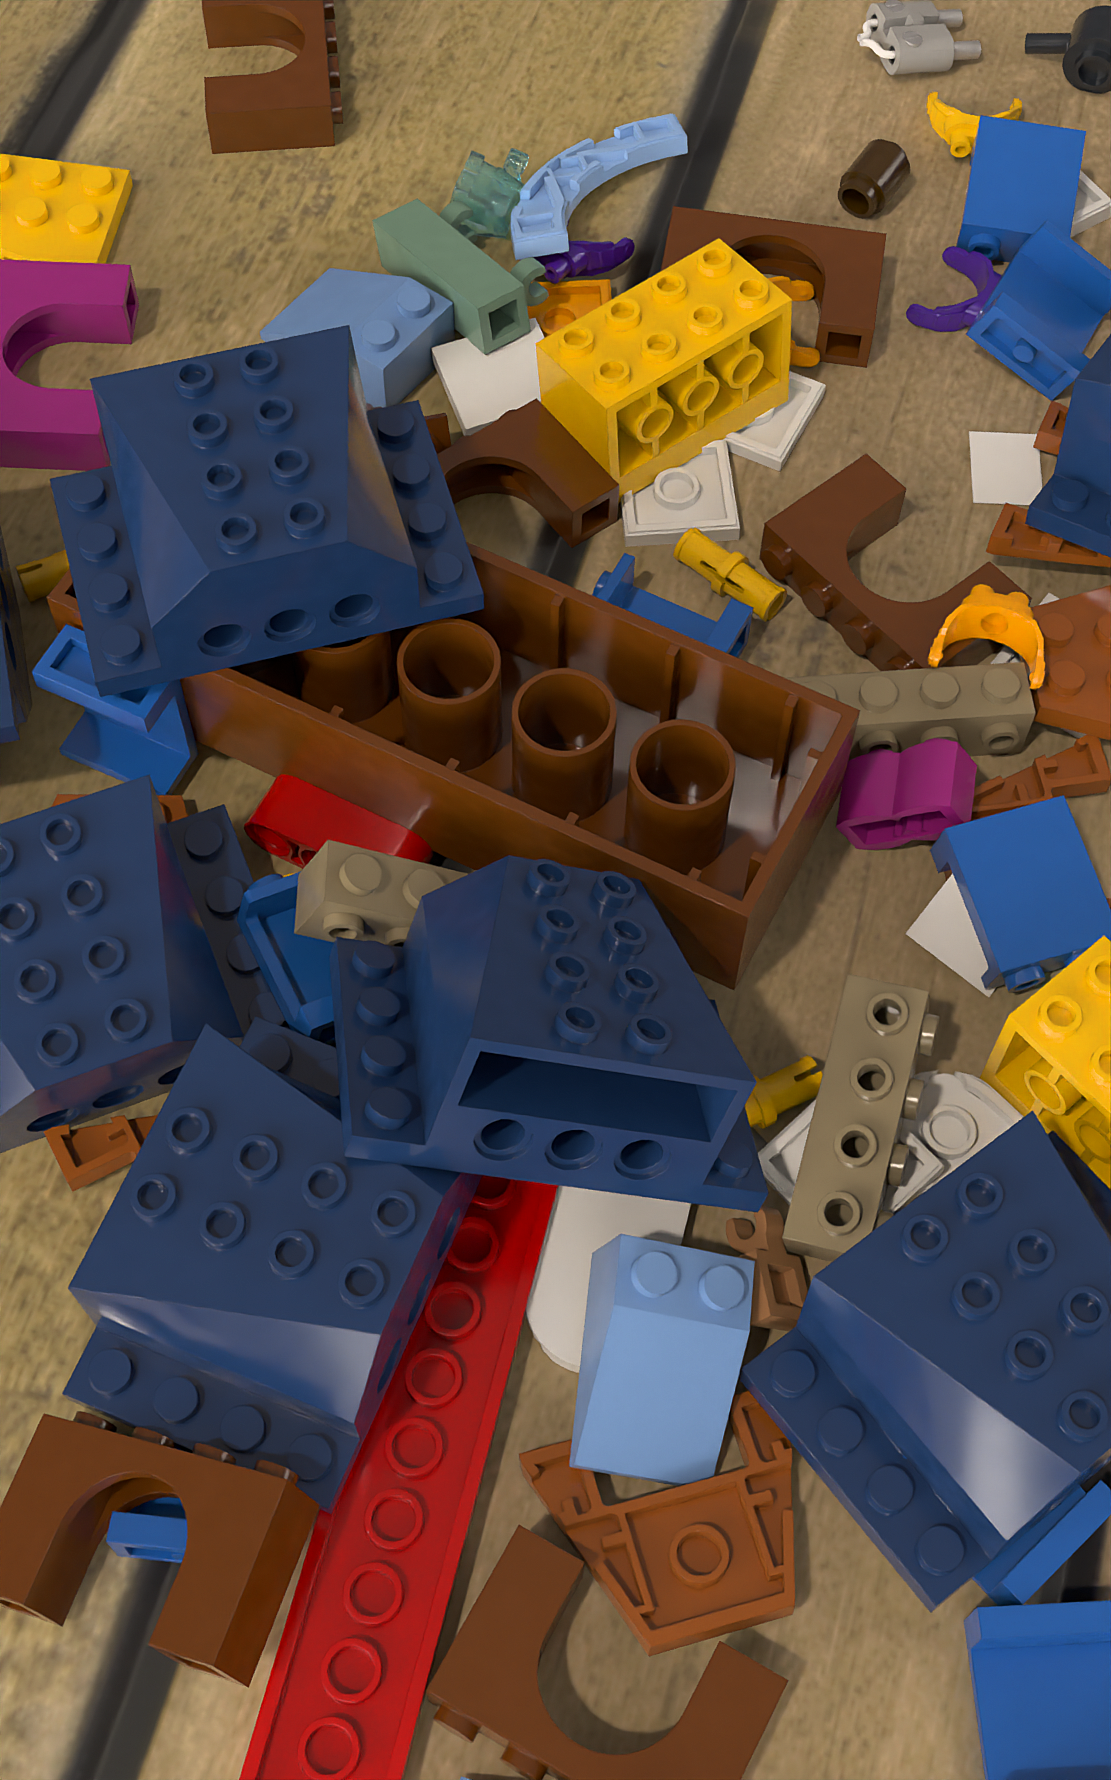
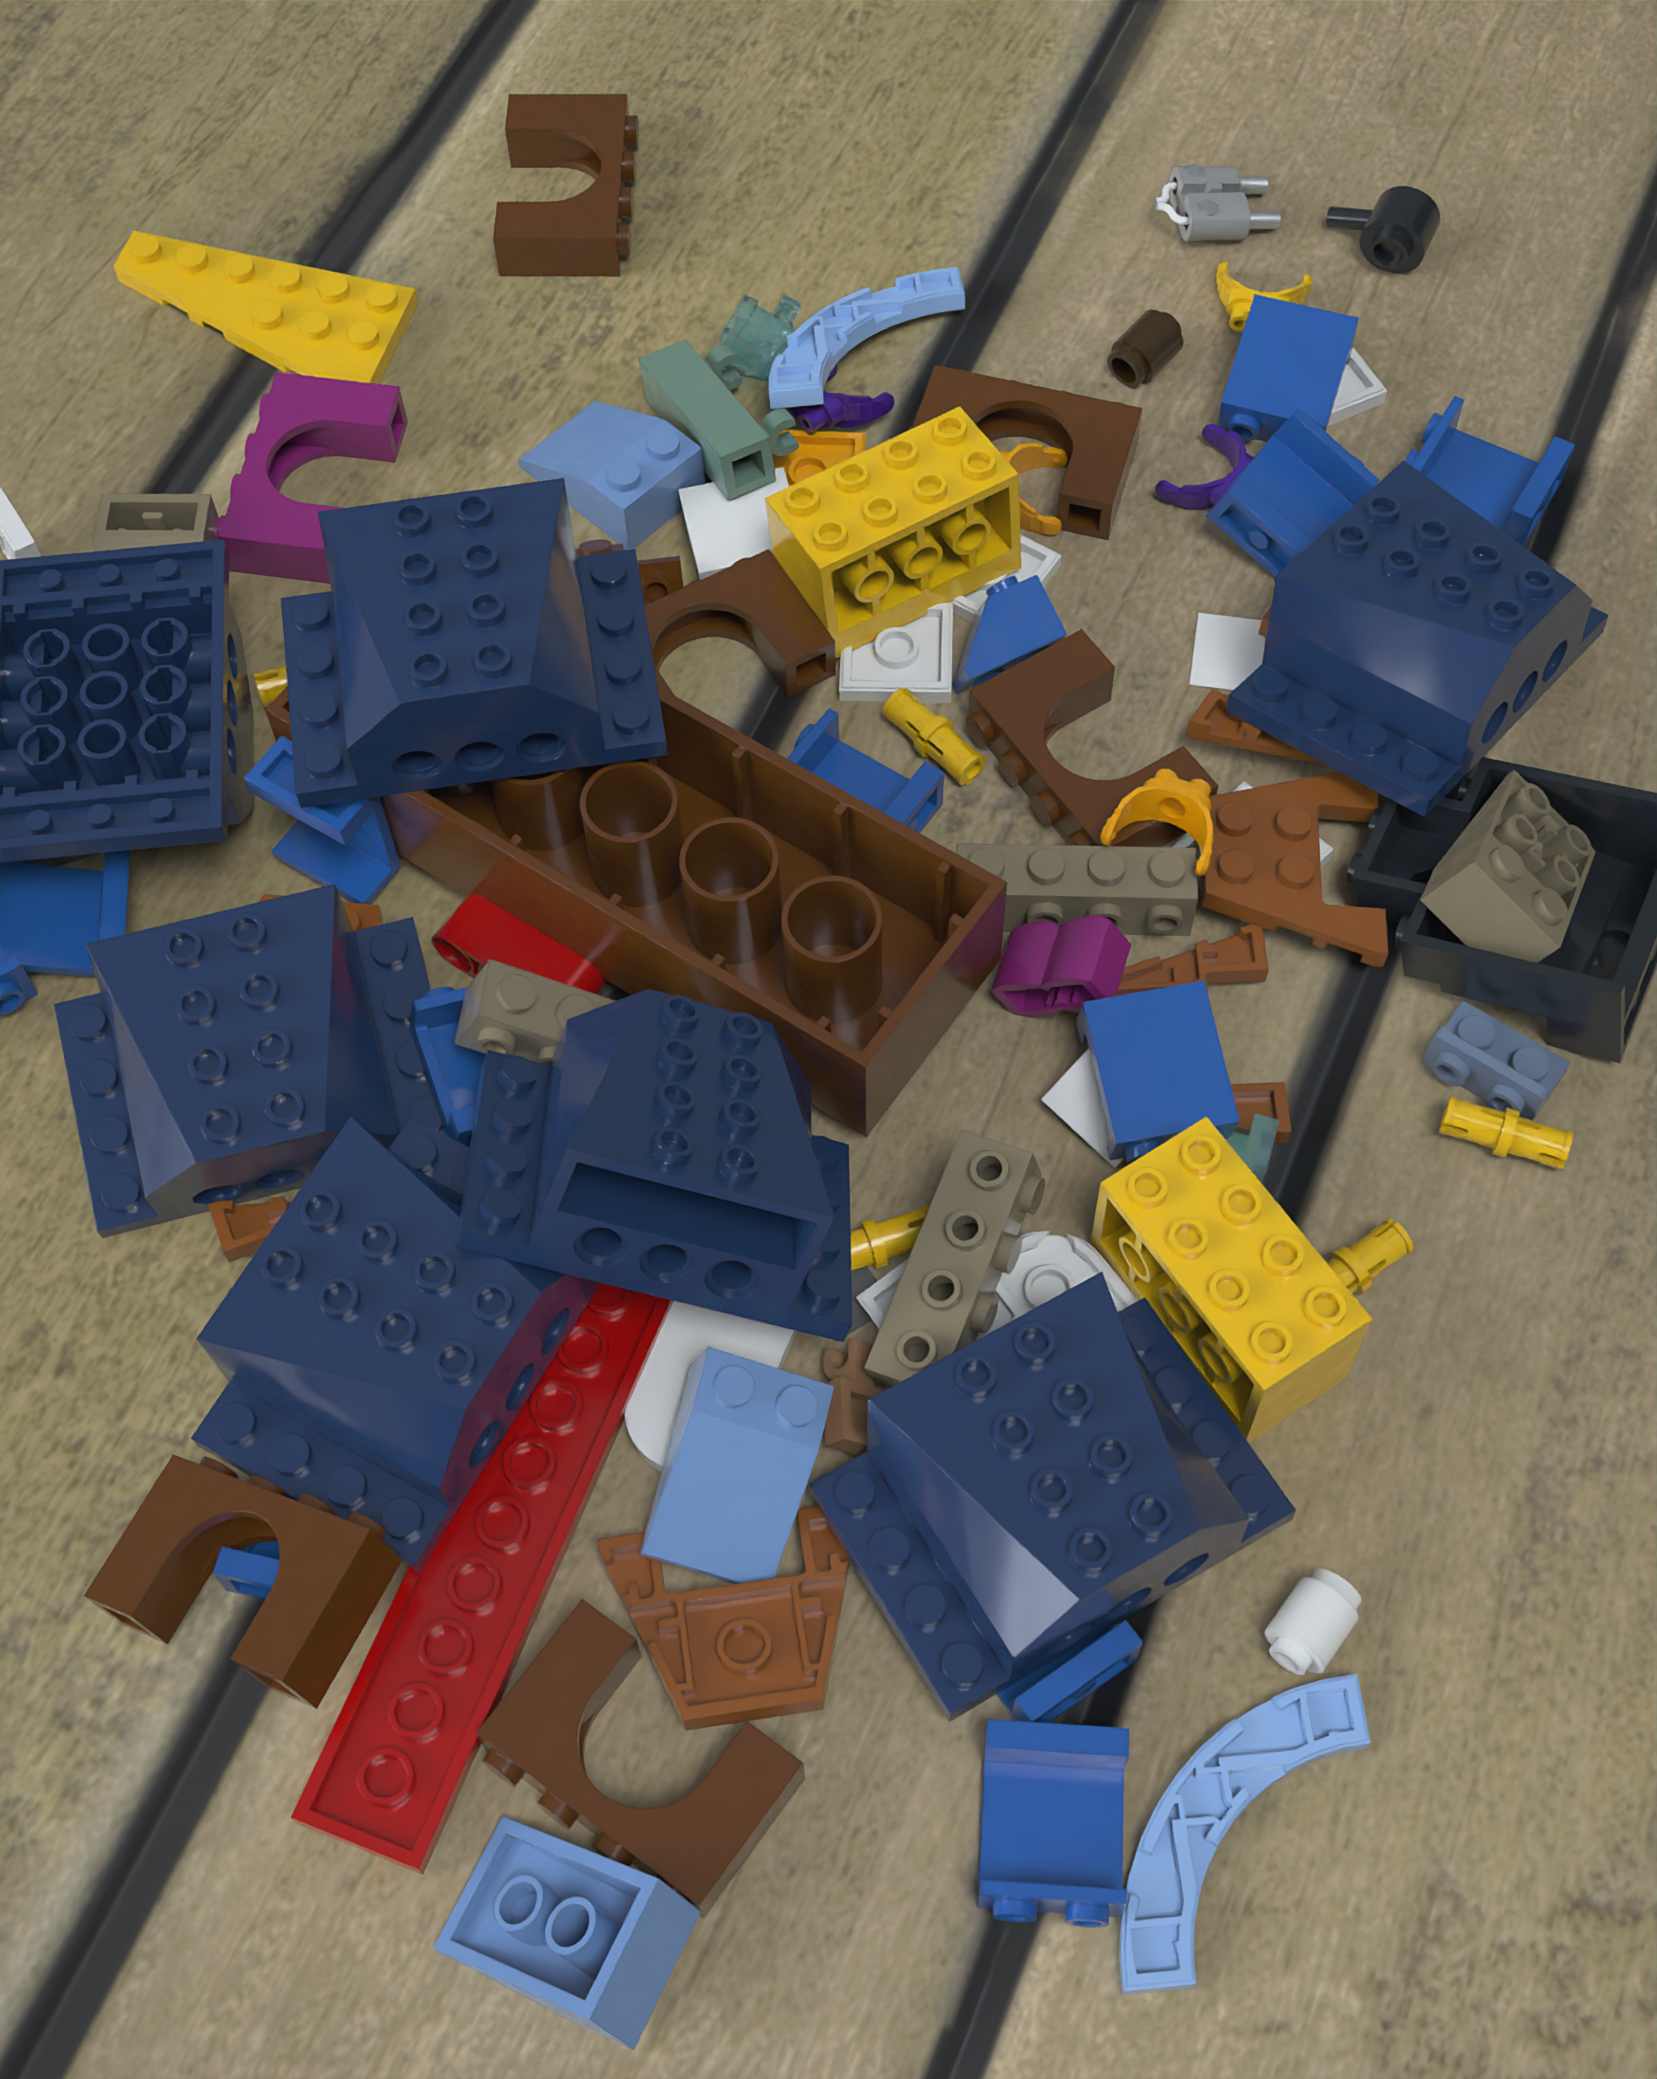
camera: 10 degrees right, 0 degrees up
none -> blue slope [952,575,1067,695]

